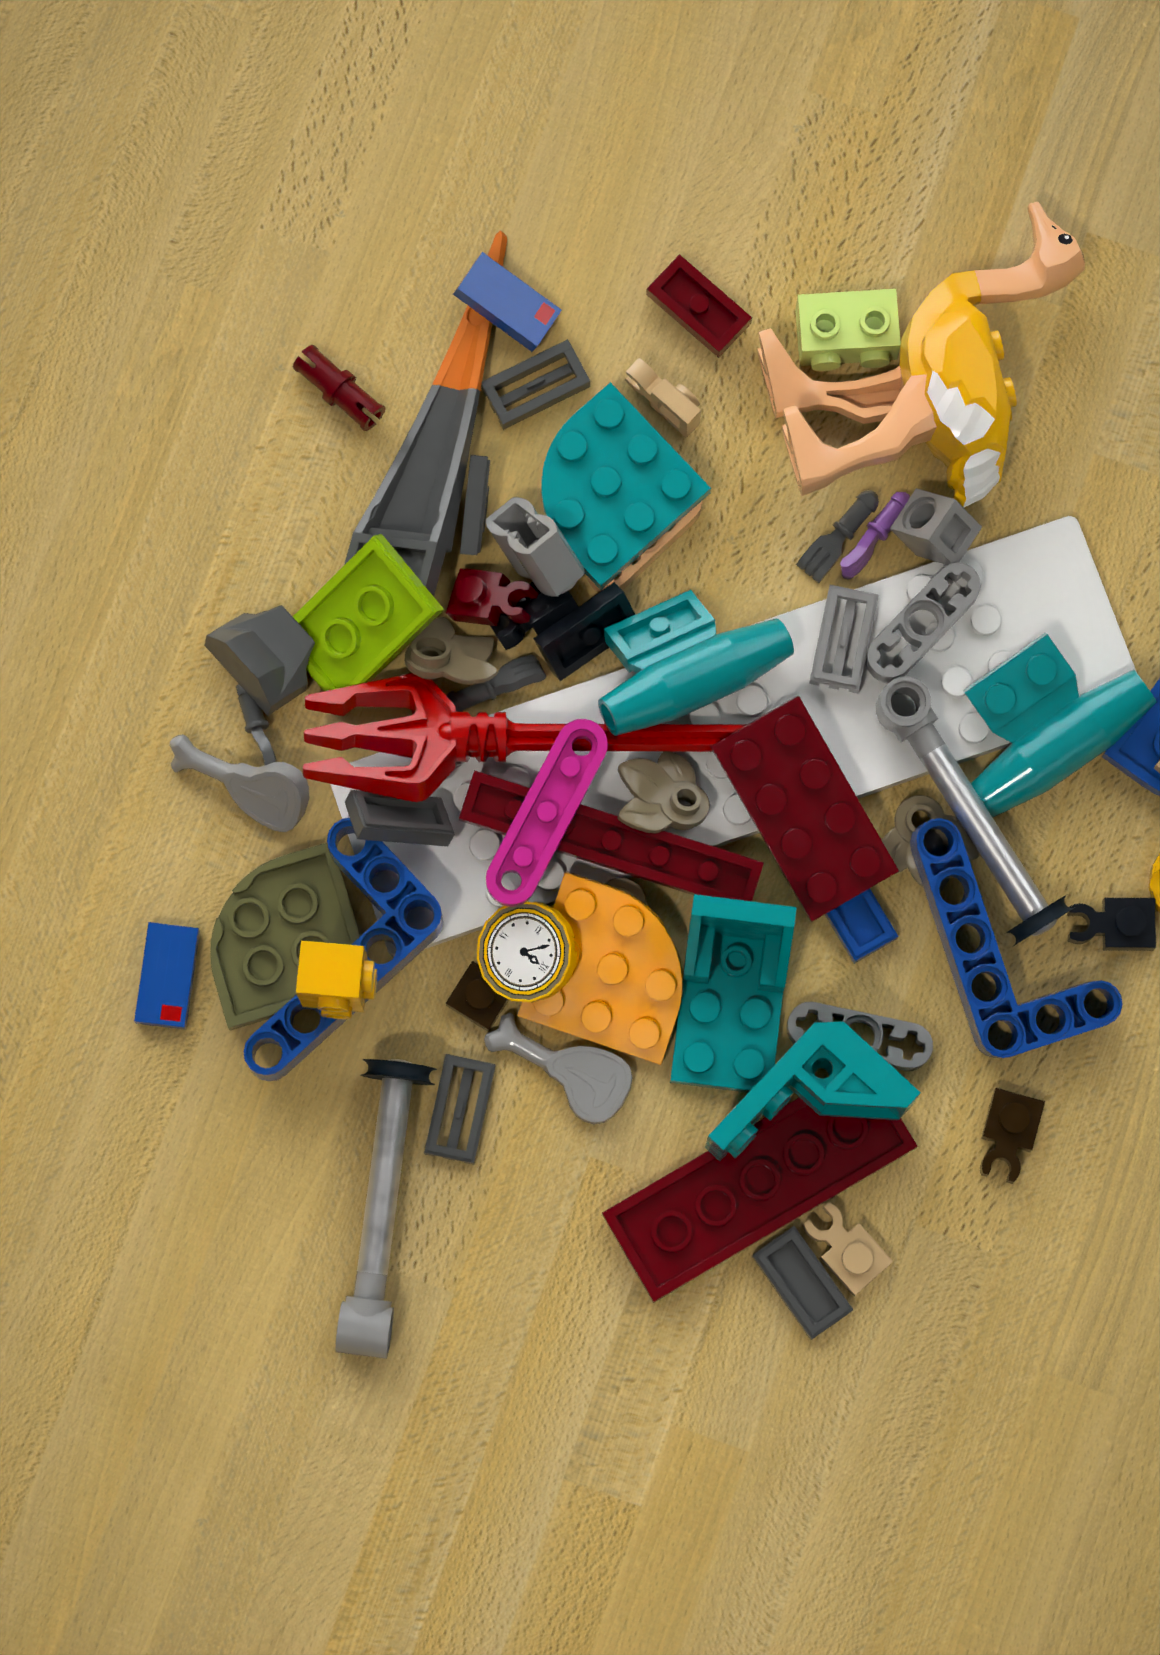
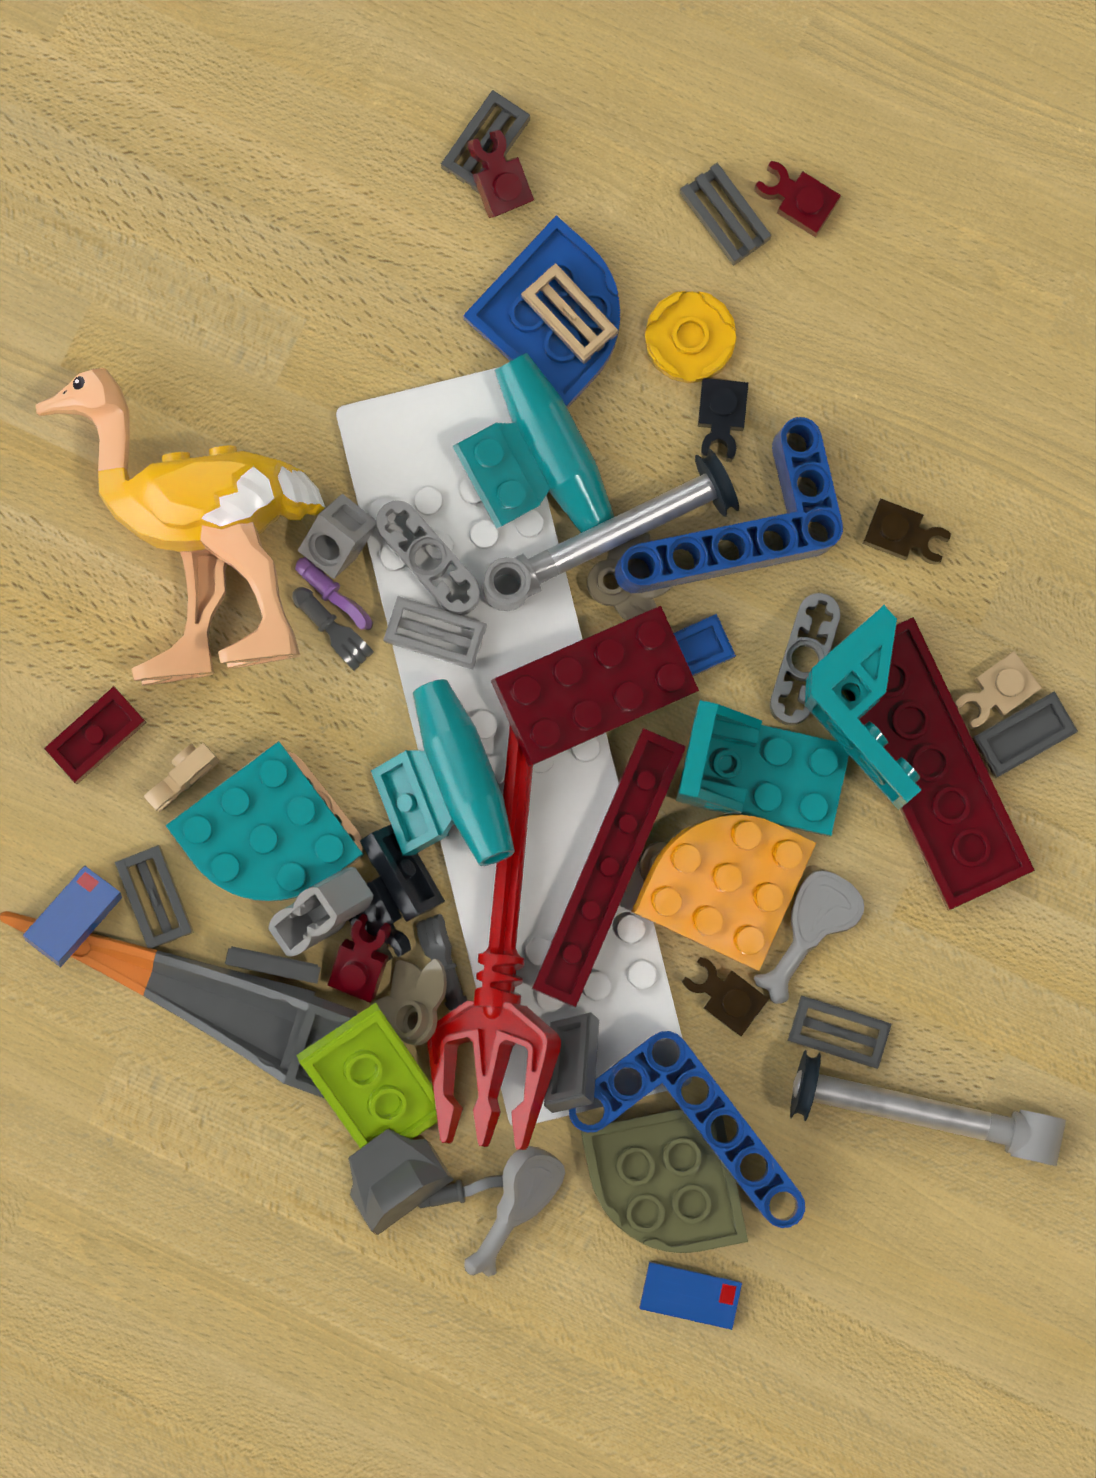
camera: 80 degrees left, 5 degrees up
dark red pin [293,345,386,431] -> none
yellow brick [296,940,377,1019] -> none
tile [477,902,577,1002] -> none
dark pink plate [486,719,608,907] -> none
dark tan plate [617,752,710,833] -> none
yellowish green brick [795,289,901,371] -> none

